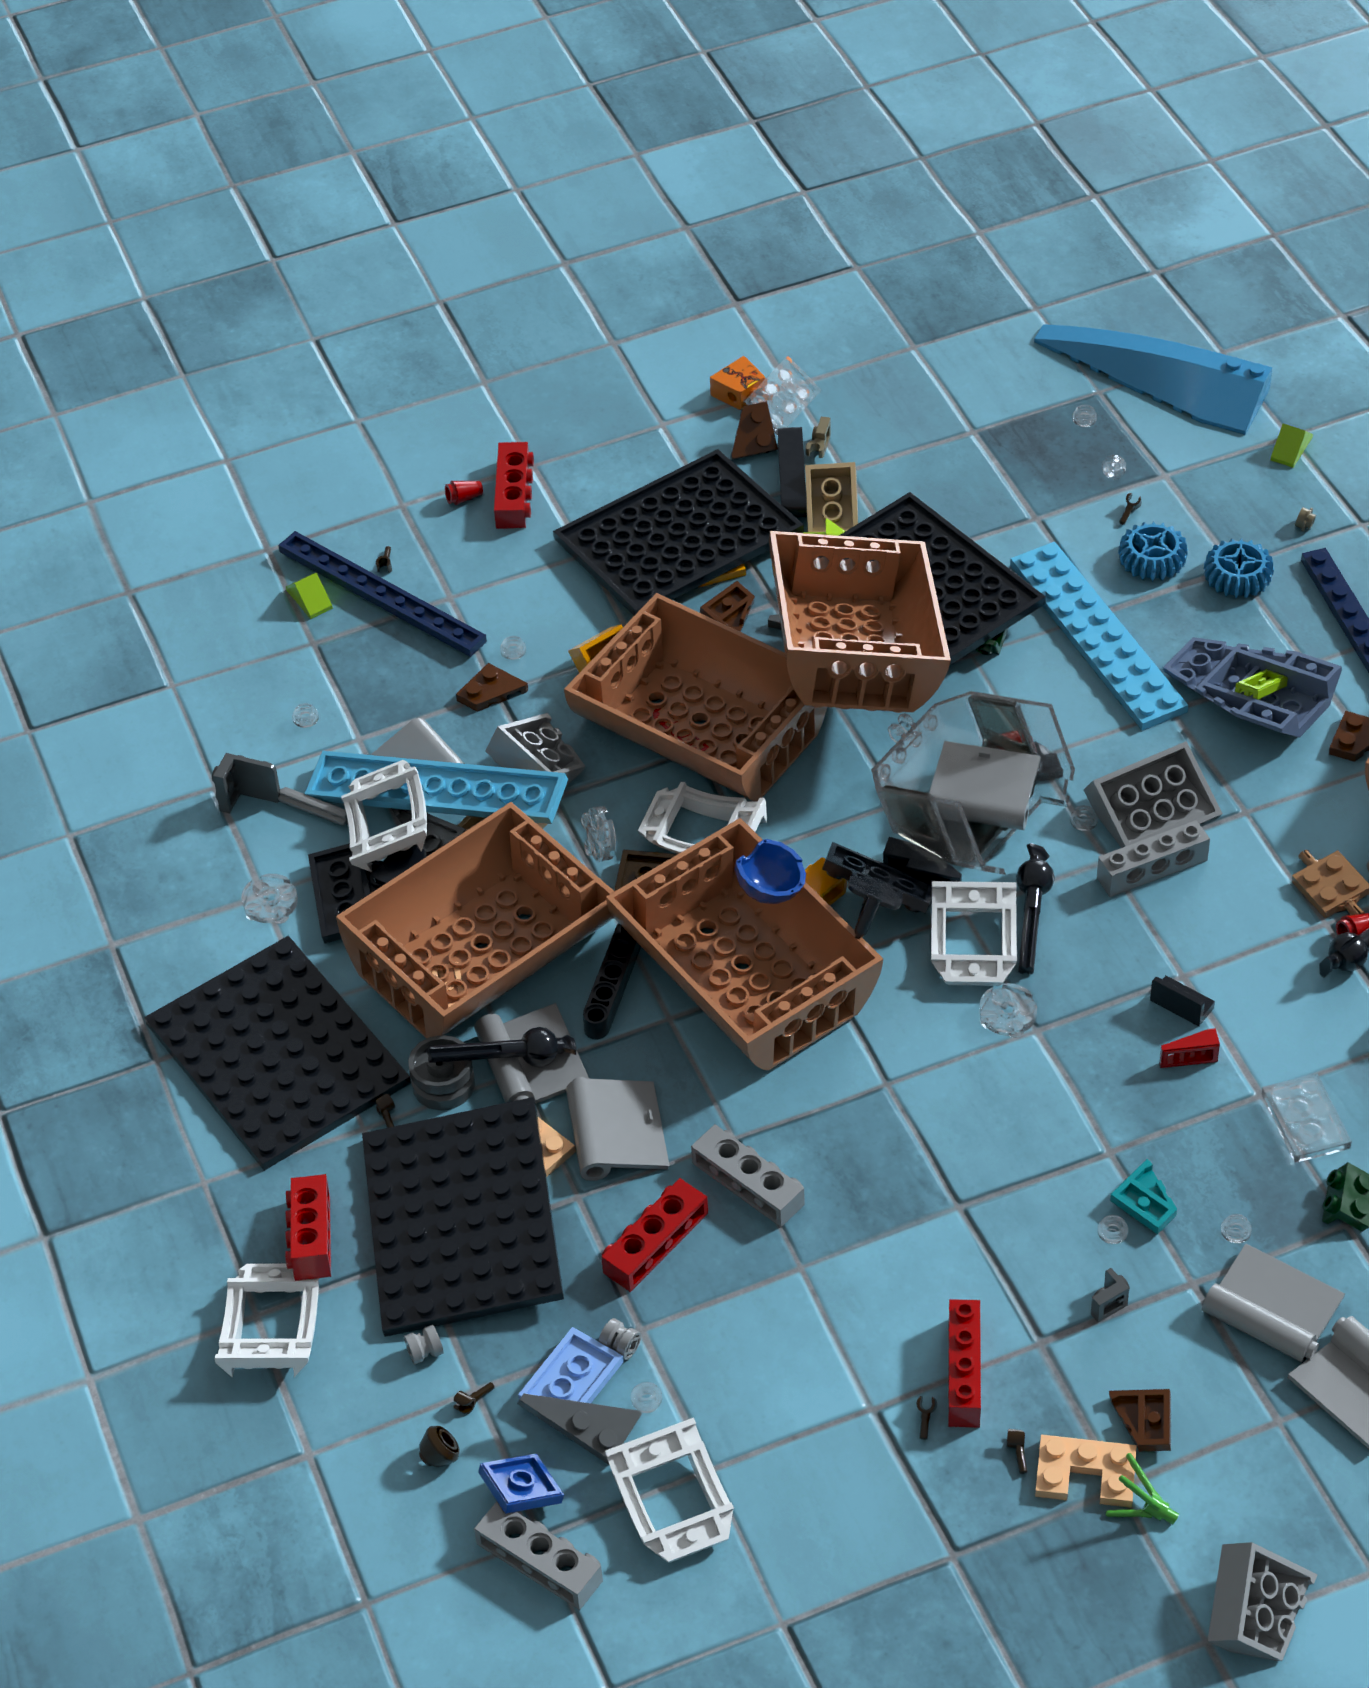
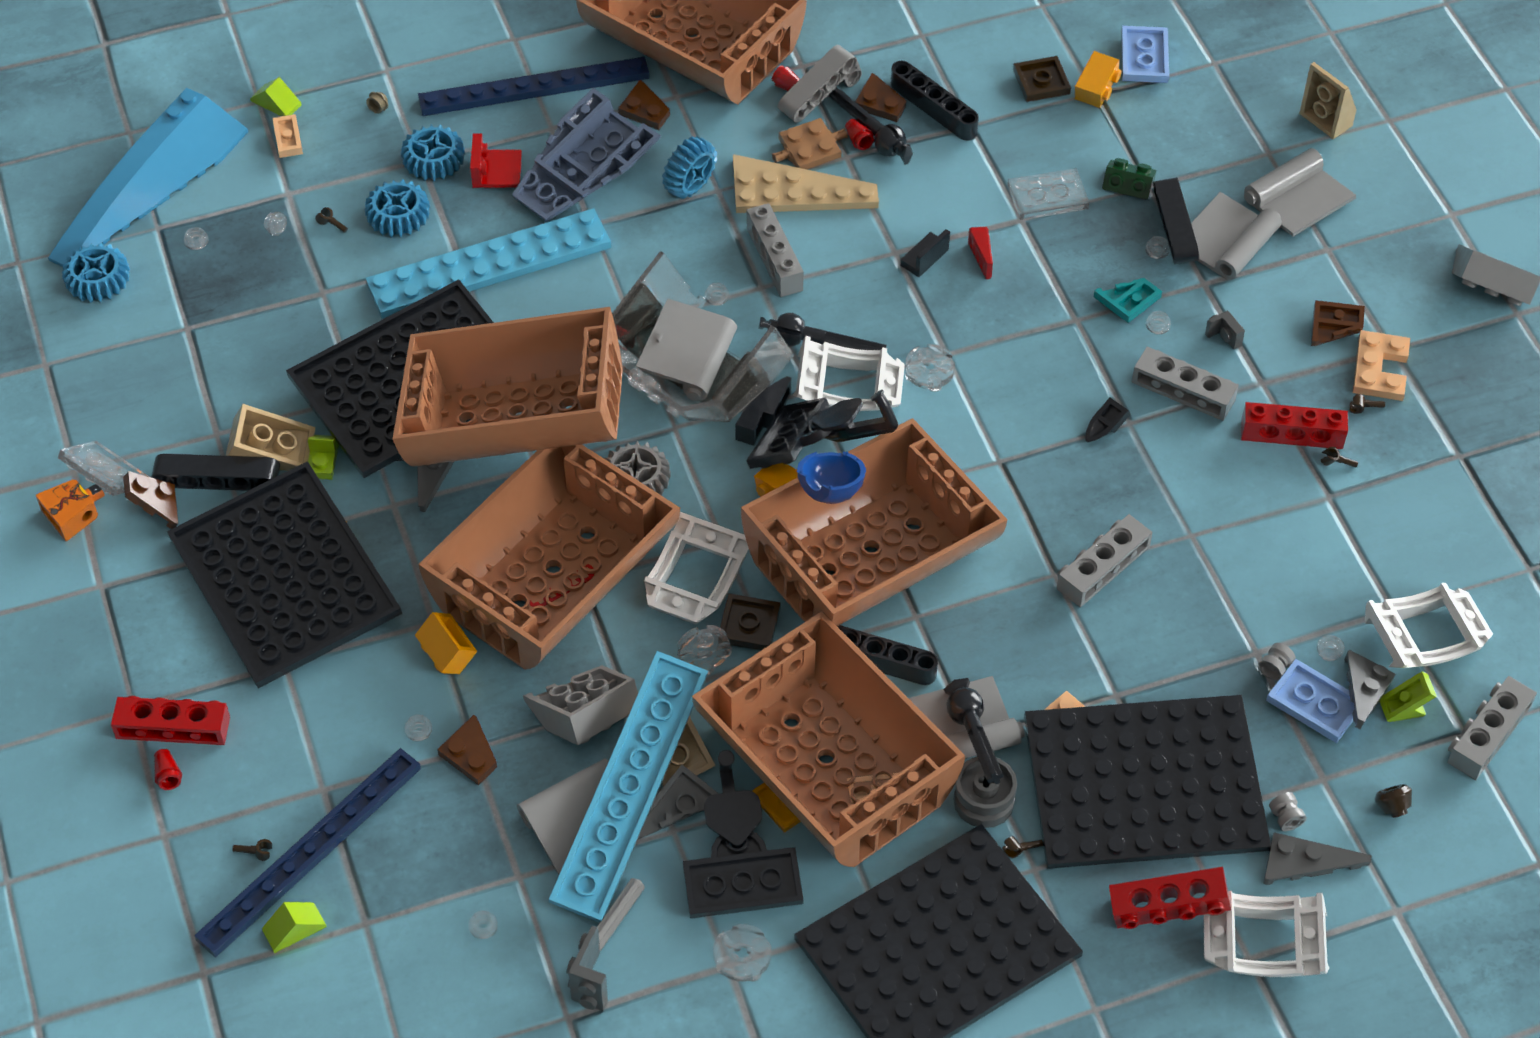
camera: 90 degrees left, 5 degrees up
white wedge [341,760,427,872] -> none
dark brown hand [454,1382,495,1414] -> none
blue tile [478,1454,564,1514] -> none
light grey door [566,1077,670,1181] -> none
red brick [601,1178,708,1292] -> none
reddish brown wing [699,581,755,632] -> none
dark tan plate [806,416,831,458] -> none
light grey slope [1083,741,1223,848] -> none
bright green plant [1105,1453,1179,1525] -> none
lime tile [1235,669,1288,700] -> none
none -> dark azure gear [62,243,130,303]
none -> light nougat plate [272,114,303,158]
none -> red bracket [470,133,522,188]
none -> light grey gear [604,441,671,496]
none -> dark azure gear [662,136,717,199]
none -> tan wing [733,154,879,213]
none -> black plate [1085,397,1131,442]
none -> light grey brick [1132,347,1239,421]
none -> black beam [1153,177,1199,264]
none -> dark grey wing [1263,832,1372,885]
none -> lime slope [1379,671,1437,722]

